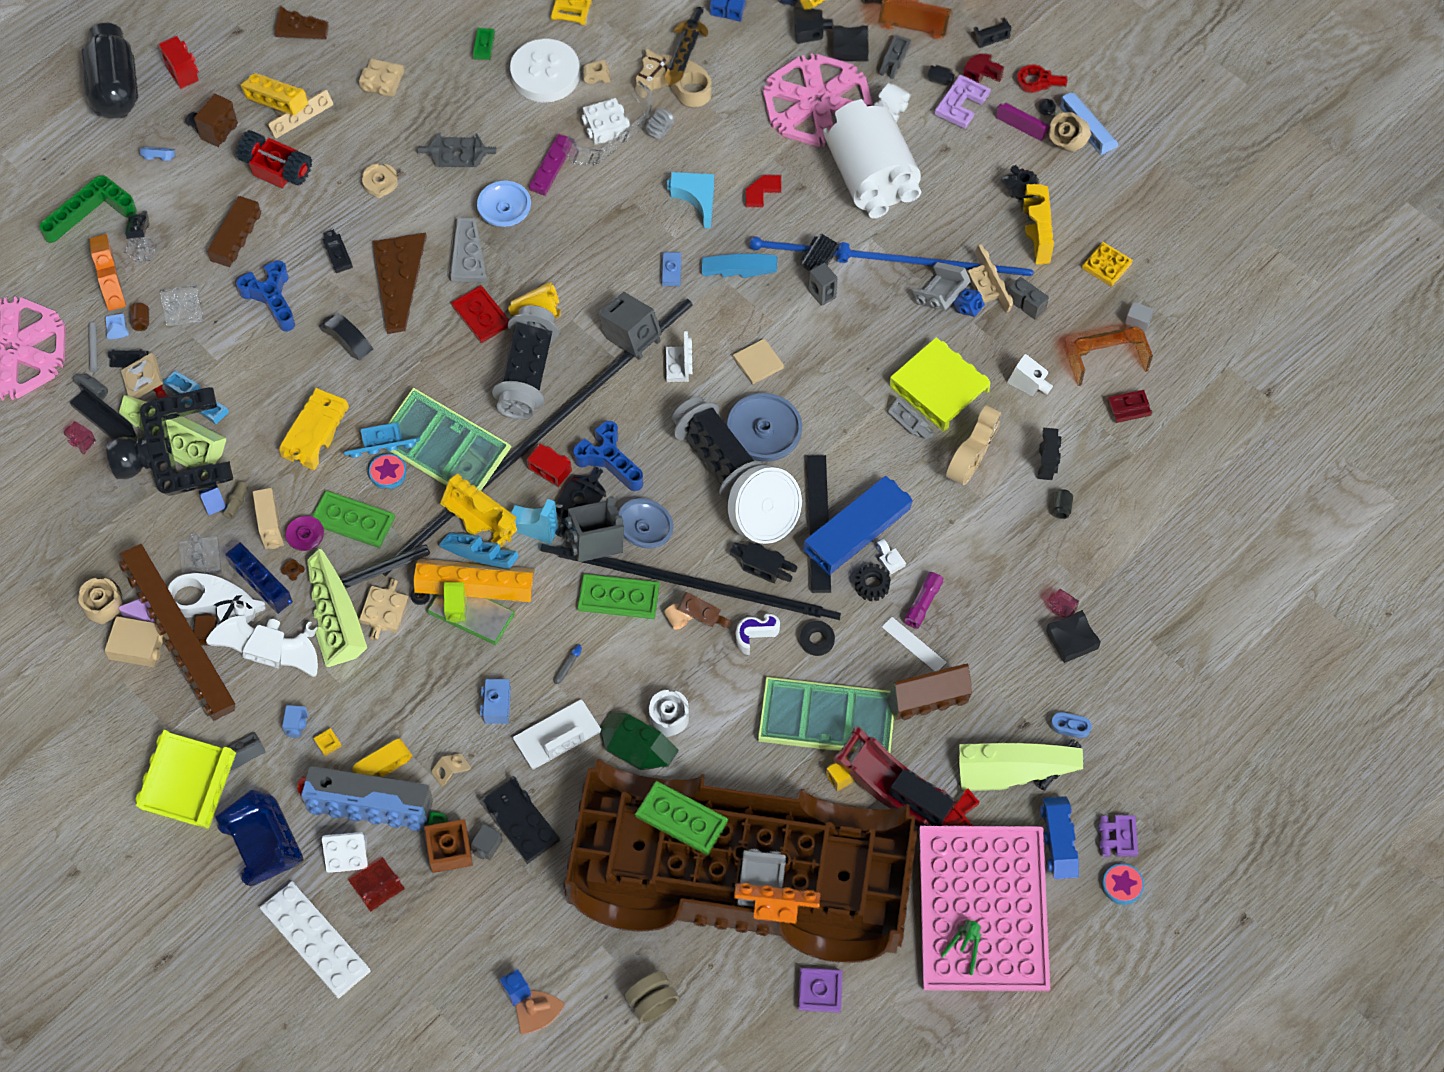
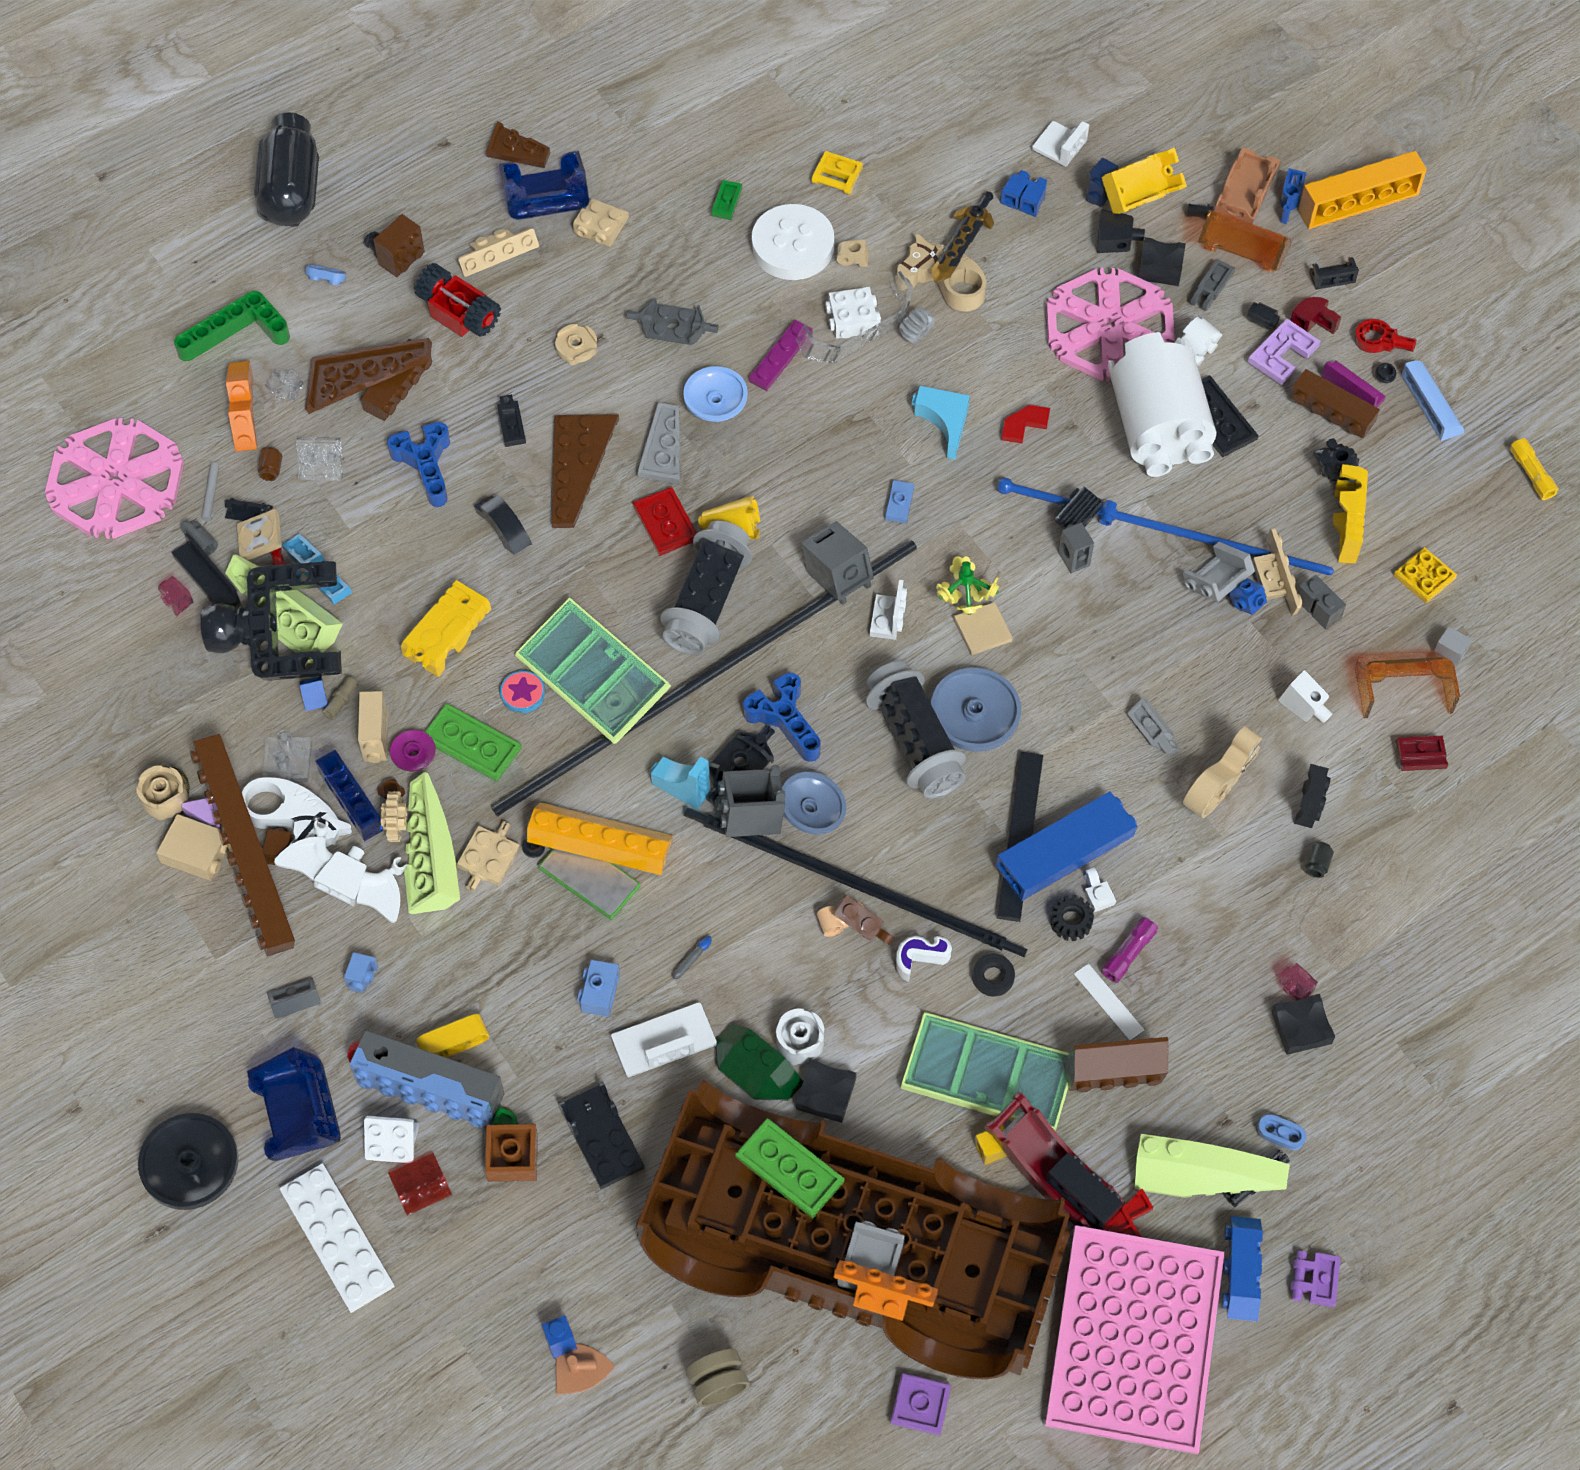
camera: 10 degrees right, 0 degrees up
light blue tile [105,313,129,339] -> none
black plate [125,211,149,239] -> none
neon yellow panel [136,730,236,830] -> none
red brick [158,36,199,89] -> none
yellow brick [241,73,308,116] -> none
yellow tile [313,728,342,757] -> none
black axle [340,545,430,588] -> none
dark azure bracket [344,422,420,458] -> none
tan bracket [432,753,471,786] -> none
dark azure slope [439,533,519,569] -> none
yellow piece [440,473,517,548] -> none
lime slope [444,582,467,623] -> none
dark grey brick [471,824,503,860] -> none
red brick [527,443,572,487] -> none
bright green tile [578,574,660,619] -> none
dark azure slope [702,254,778,278] -> none
white brick [728,465,802,544] -> none
black hinge [730,542,798,584] -> none
neon yellow panel [889,338,991,432] -> none
green plant [941,920,982,976] -> none
tan brick [1049,112,1091,152] -> none
tile [1102,864,1144,905] -> none
none -> black dish [138,1113,238,1210]
none -> reddish brown wing [305,338,432,414]
none -> tan gear [381,792,408,842]
none -> clear blue windscreen [499,151,589,220]
none -> black brick [796,1059,857,1123]
none -> light yellow plant [936,556,1000,615]
none -> black tile [1201,375,1259,458]
none -> reddish brown brick [1290,369,1380,439]
none -> yellow axle [1510,438,1559,500]

